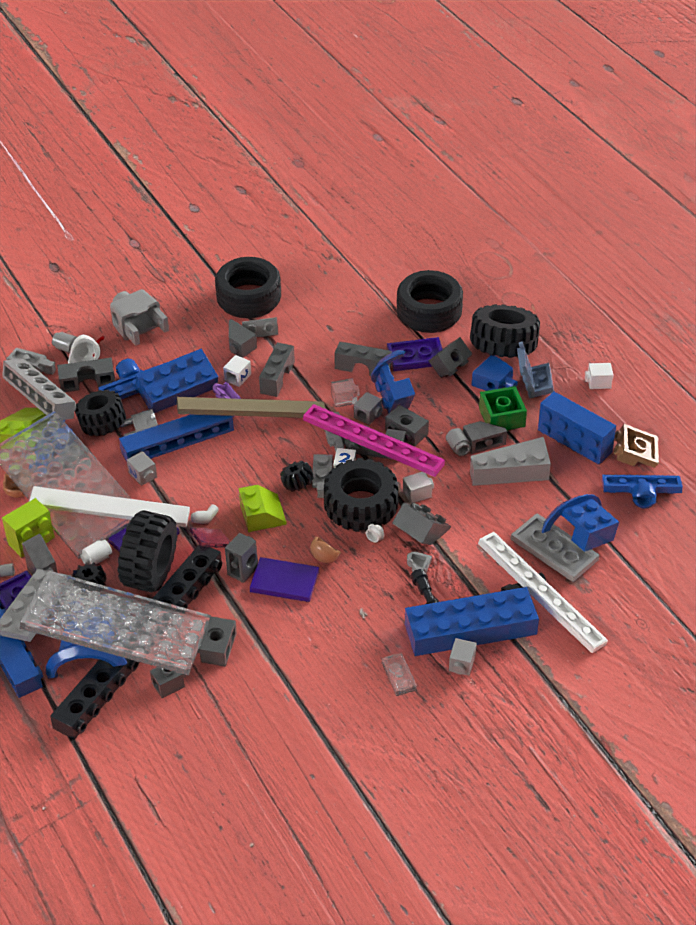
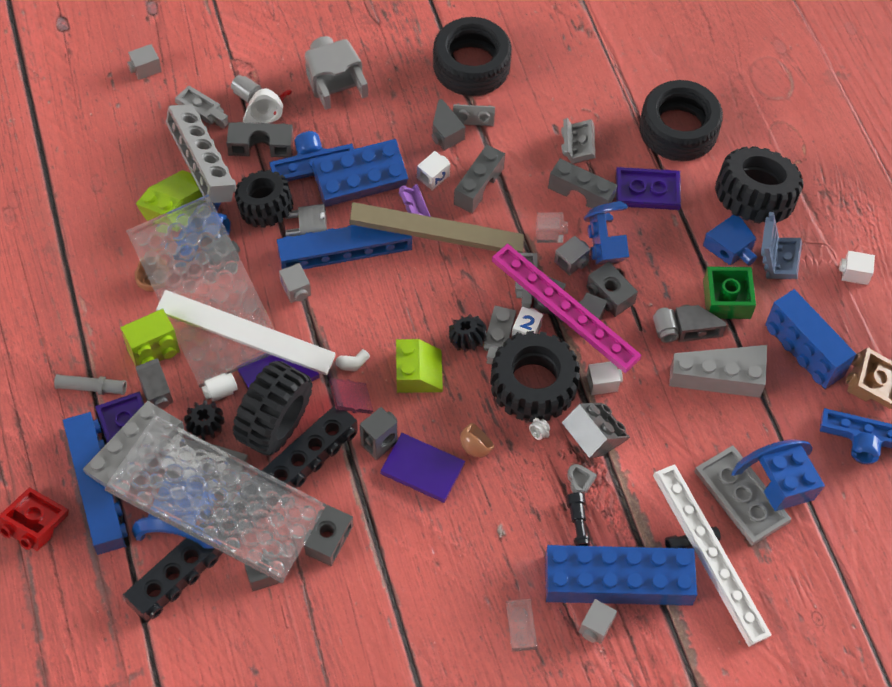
camera: 10 degrees right, 15 degrees up
dark grey brick [428,337,472,378] -> none
none -> light grey bracket [561,118,596,164]

